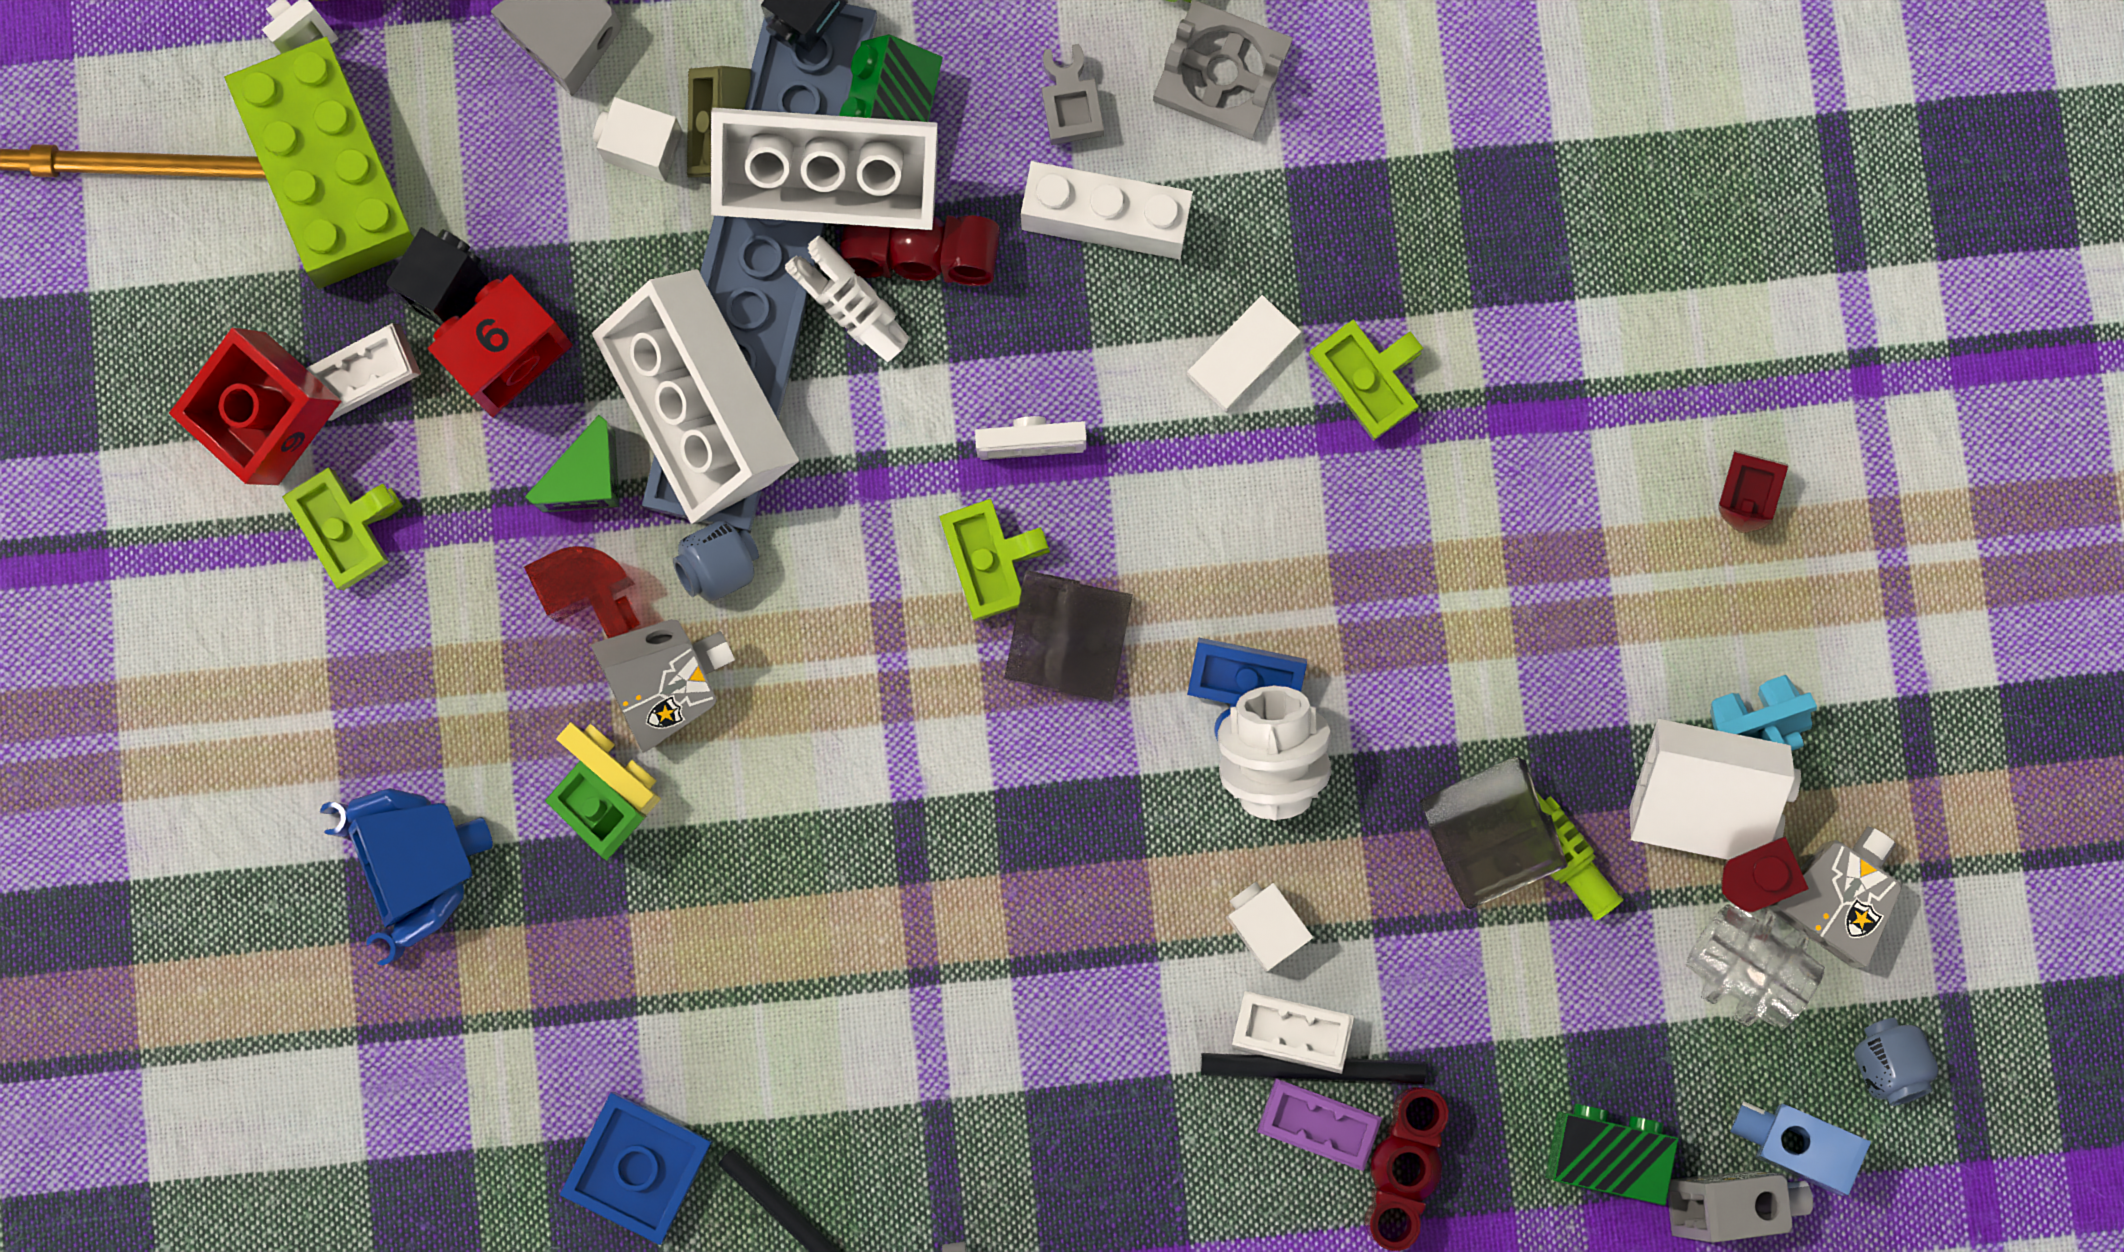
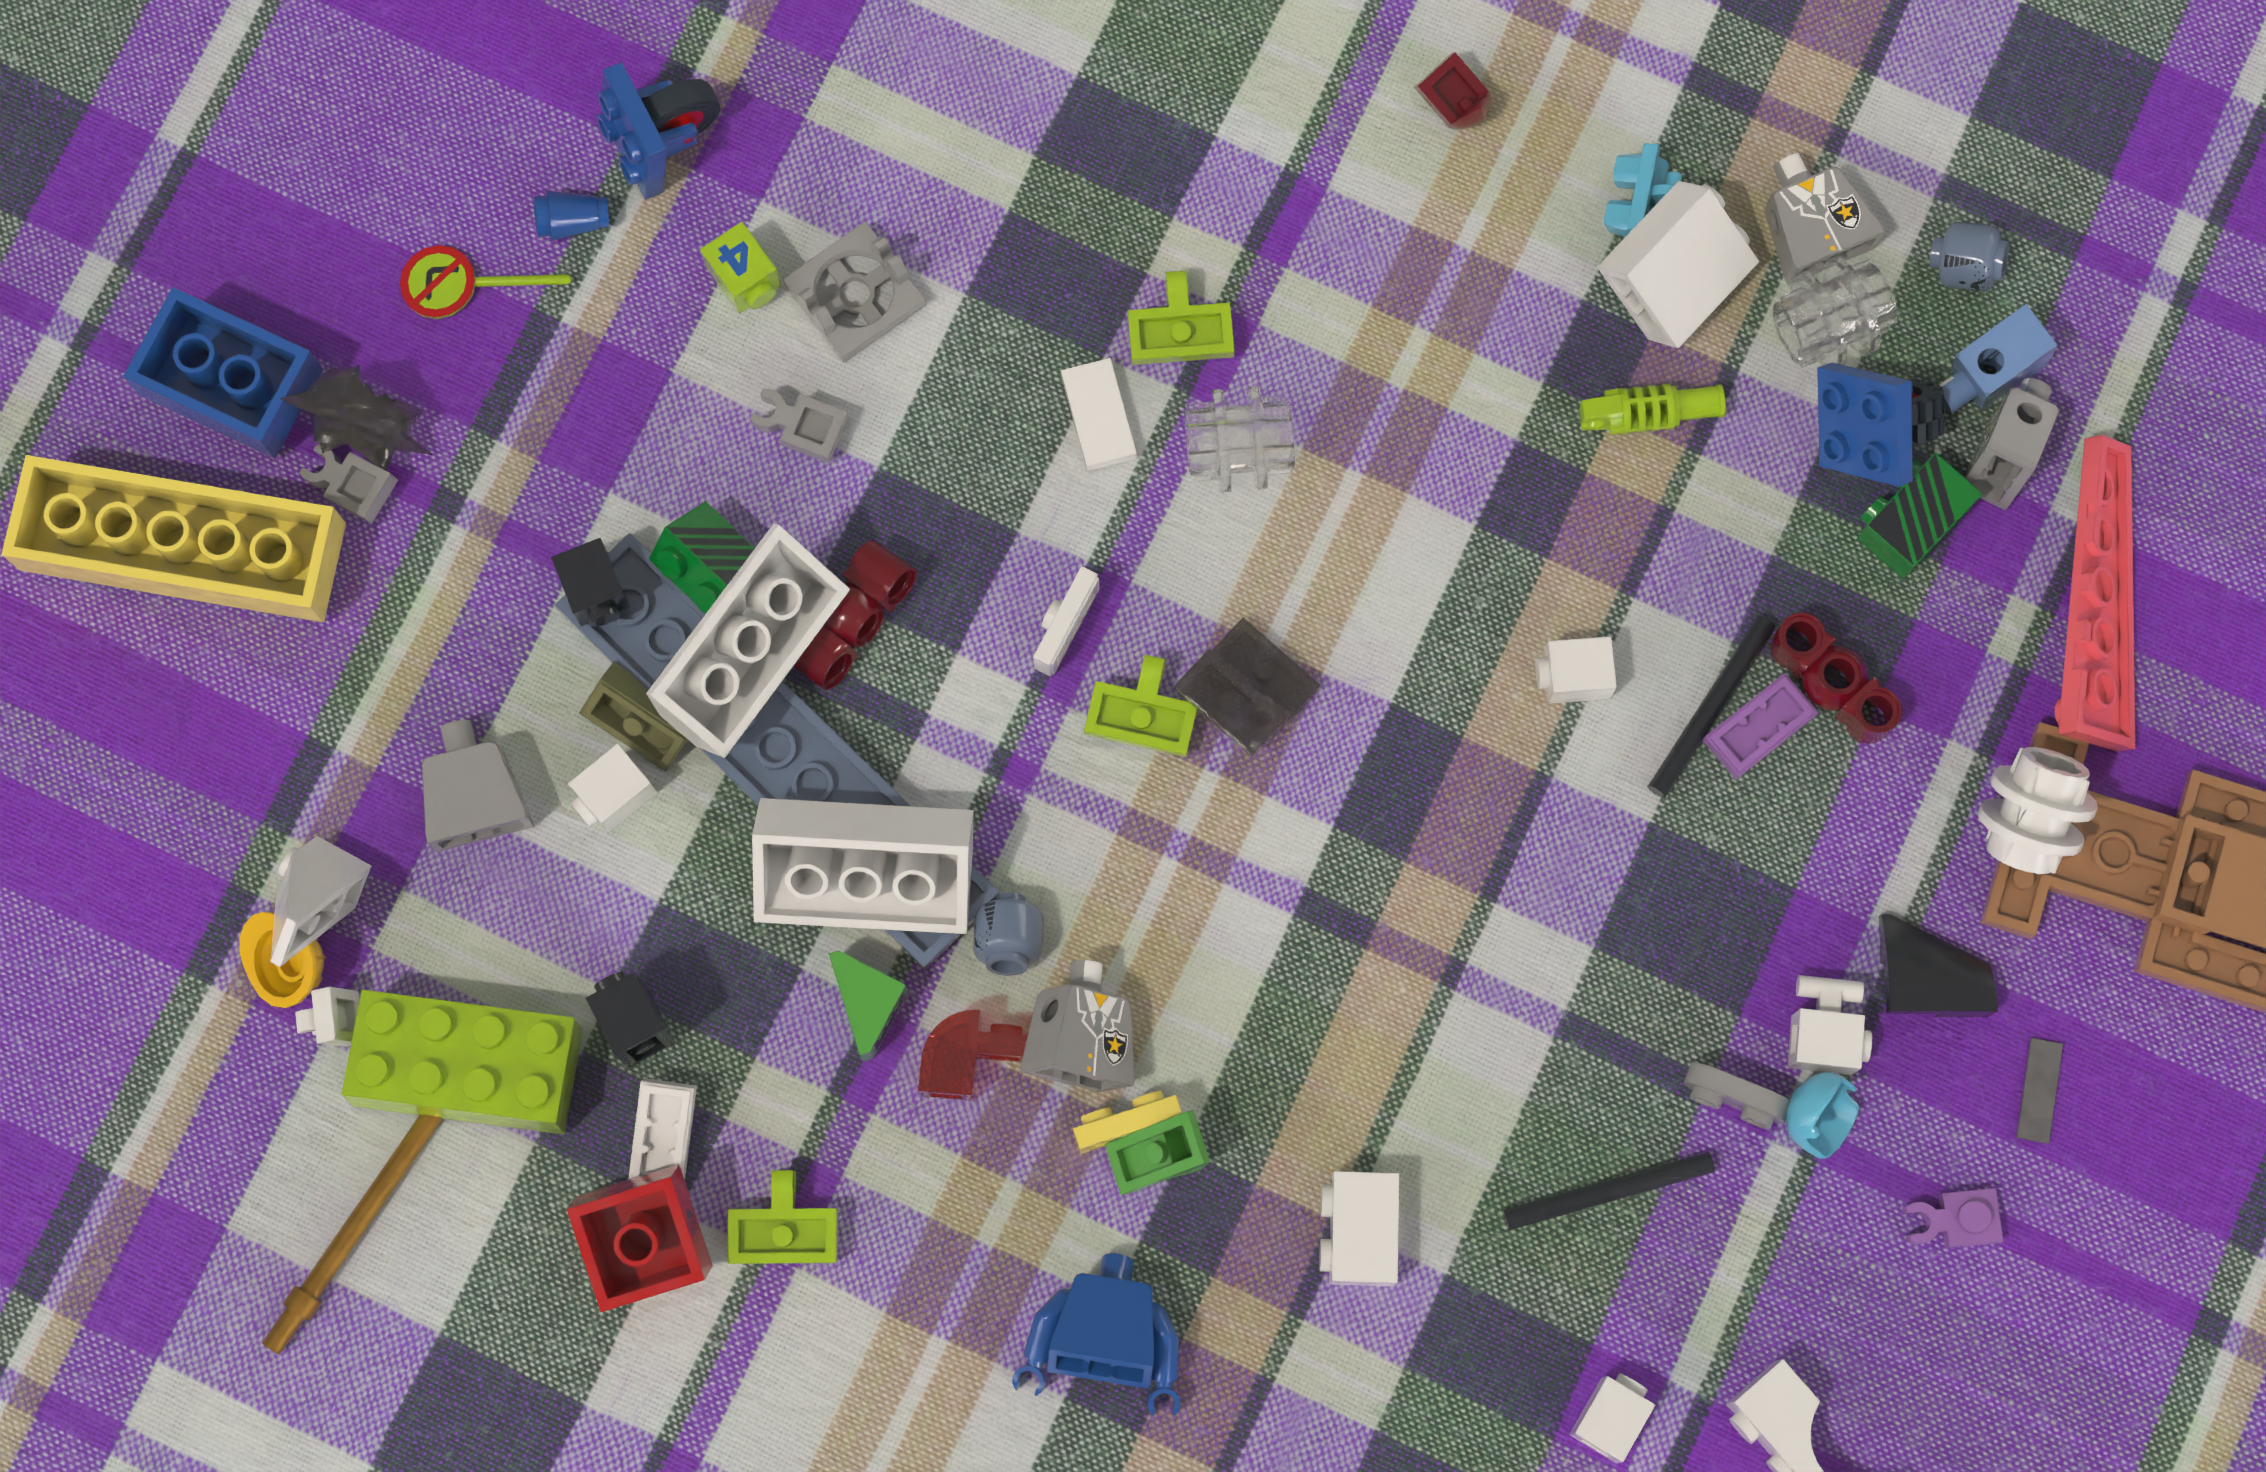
camera: 60 degrees left, 5 degrees down
red brick [427,274,573,418] -> none
blue plate [560,1092,713,1245] -> none
white hinge [785,236,909,362] -> none
white brick [1021,161,1193,260] -> none
blue plate [1187,637,1307,741] -> none
white piece [1217,685,1331,821] -> none
white plate [1232,991,1354,1074] -> none
clear smoke slope [1420,756,1568,909] -> none
dark red plate [1721,836,1809,912] -> none
none -> clear piece [1184,385,1295,493]
none -> white brick [1319,1171,1399,1286]
none -> blue plate [1817,362,1945,487]

